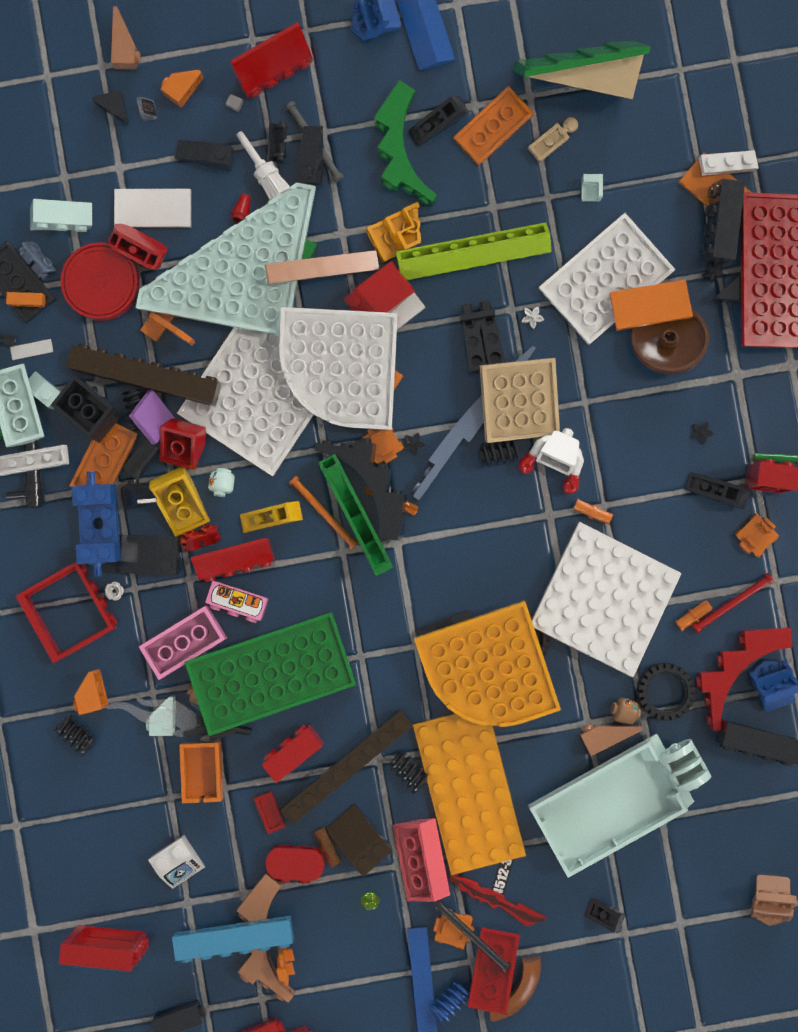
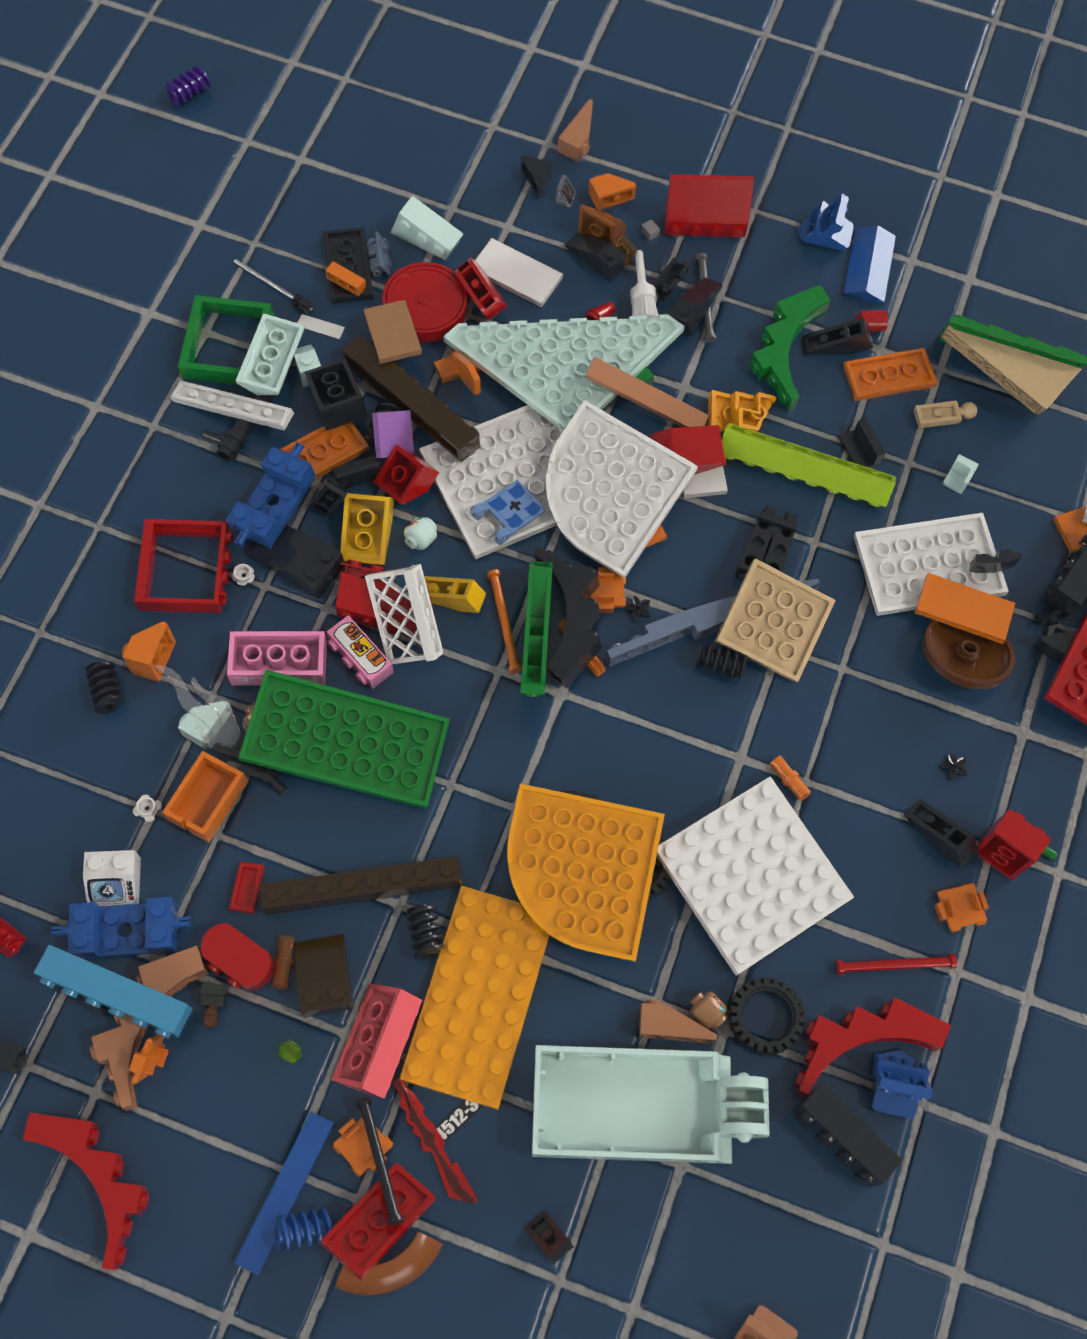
camera: 25 degrees right, 20 degrees down
red brick [262,724,324,783] -> none
white torso [518,428,584,494] -> none
white plant [521,307,544,329] -> none
orange axle [675,601,712,631] -> none
none -> blue brick [51,897,191,959]
none -> white plate [133,795,162,822]
none -> pearl dark grey piece [200,983,229,1028]
none -> medium nougat tile [364,300,422,364]
none -> white fence [365,564,444,664]
none -> medium blue flag [472,480,546,545]
none -> dark orange slope [578,204,627,247]
none -> clear orange tile [615,236,637,266]
none -> black panel [838,418,885,468]
none -> red brick [855,310,888,332]
none -> black slope [969,549,1022,573]

